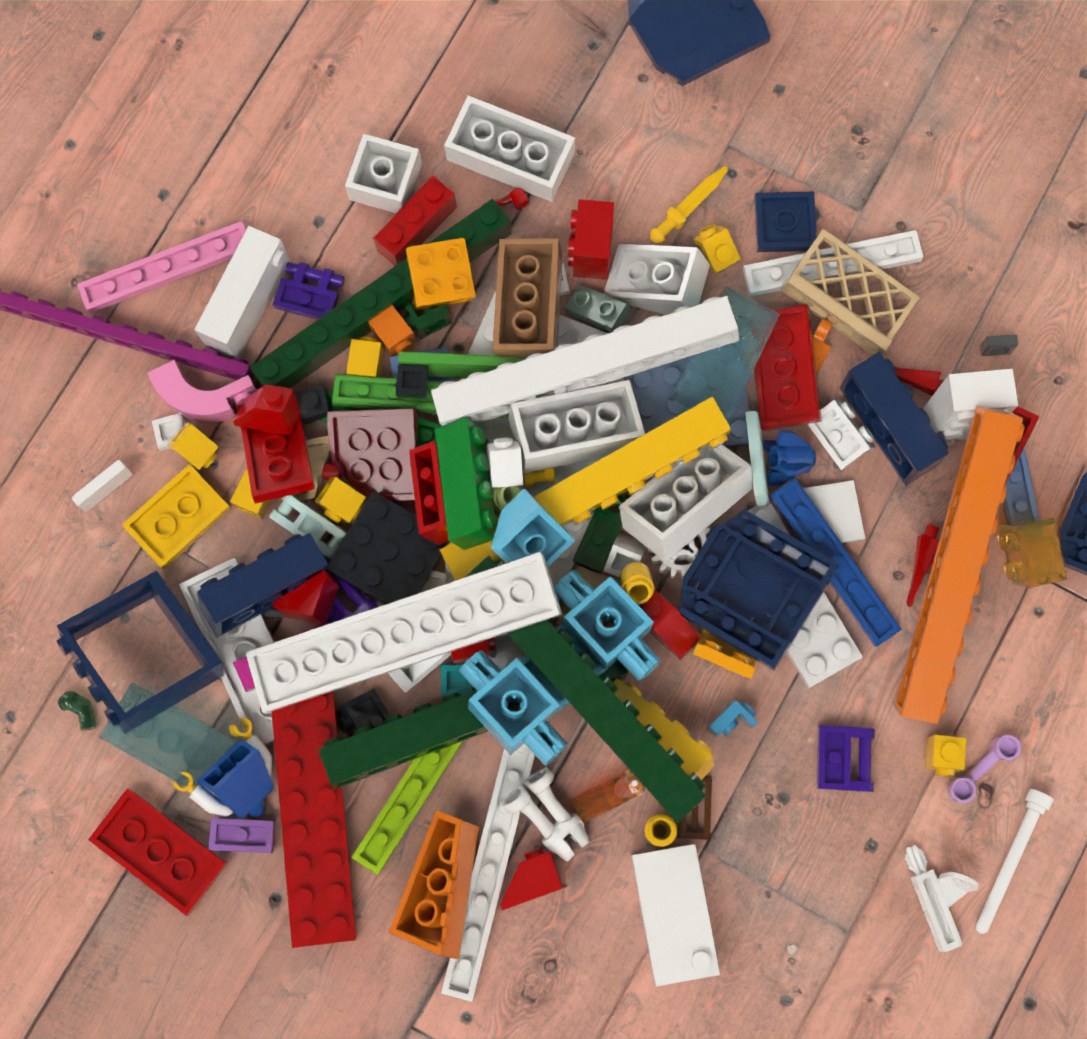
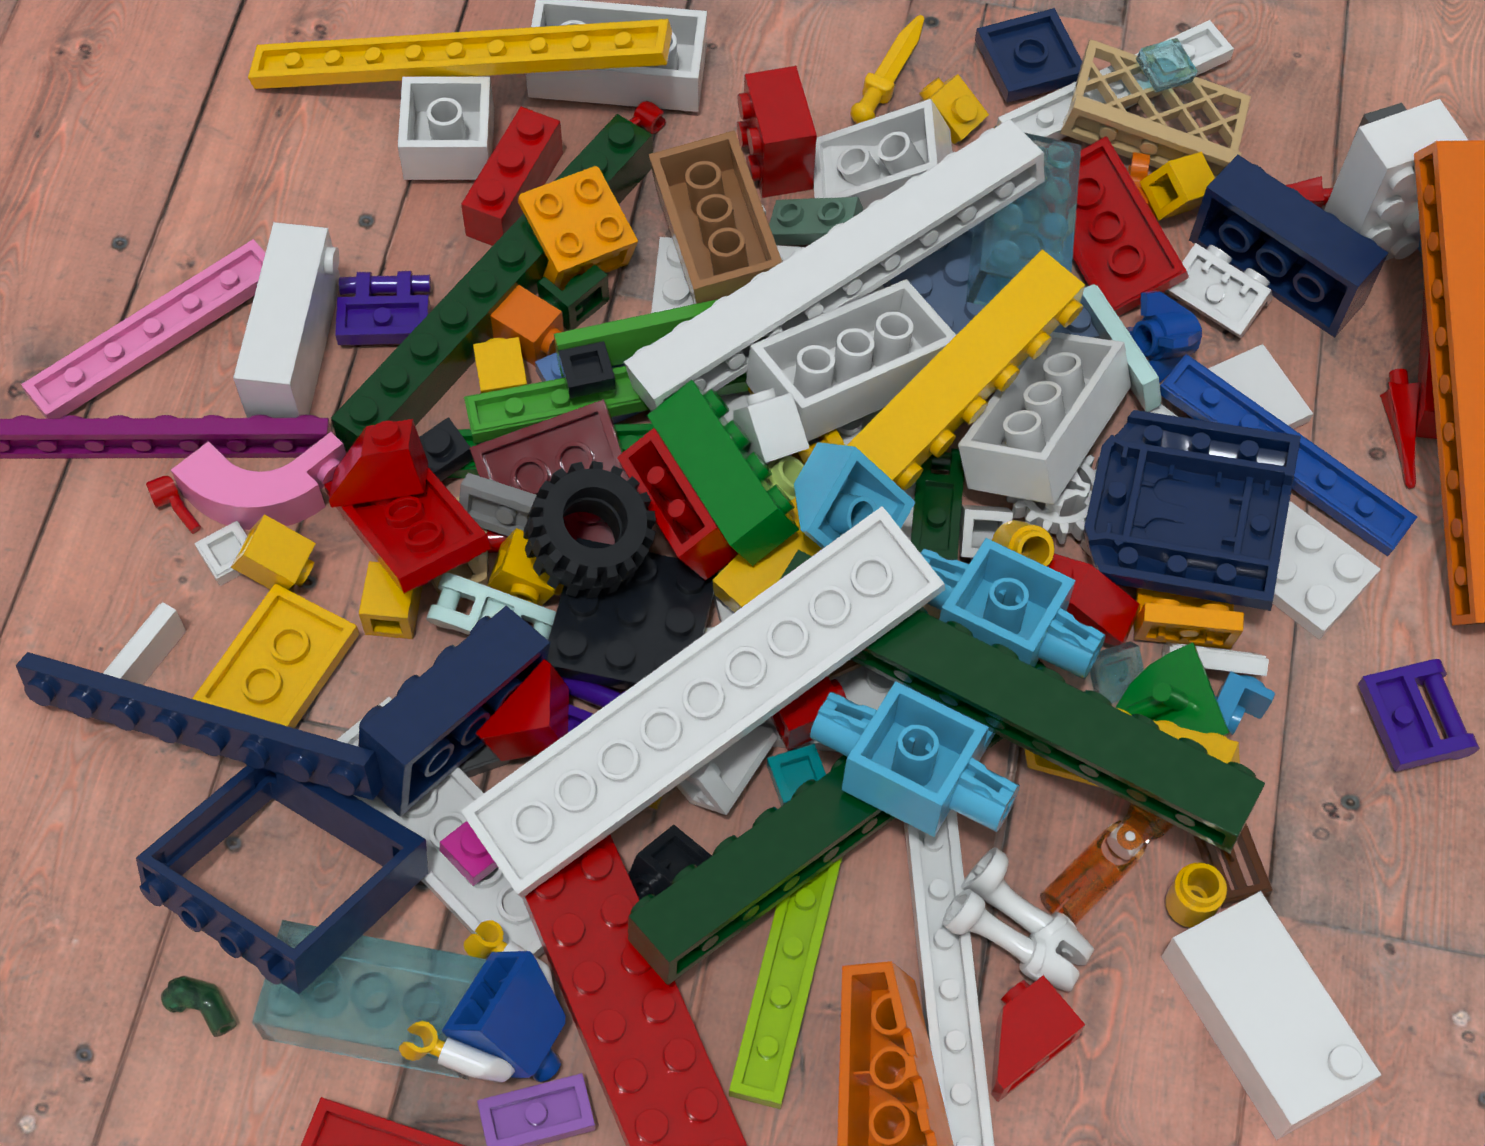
camera: 25 degrees left, 15 degrees down
none -> dark blue plate [16,652,383,801]
none -> red hand [146,476,201,534]
none -> yellow plate [248,19,672,89]
none -> light grey plate [459,473,537,536]
none -> black tyre [523,461,656,598]
none -> clear light blue plate [1090,641,1144,703]
none -> green shield [1116,642,1230,736]
none -> clear light blue plate [1136,38,1198,92]
none -> yellow brick [1139,152,1215,220]
none -> white tile [1161,642,1269,676]

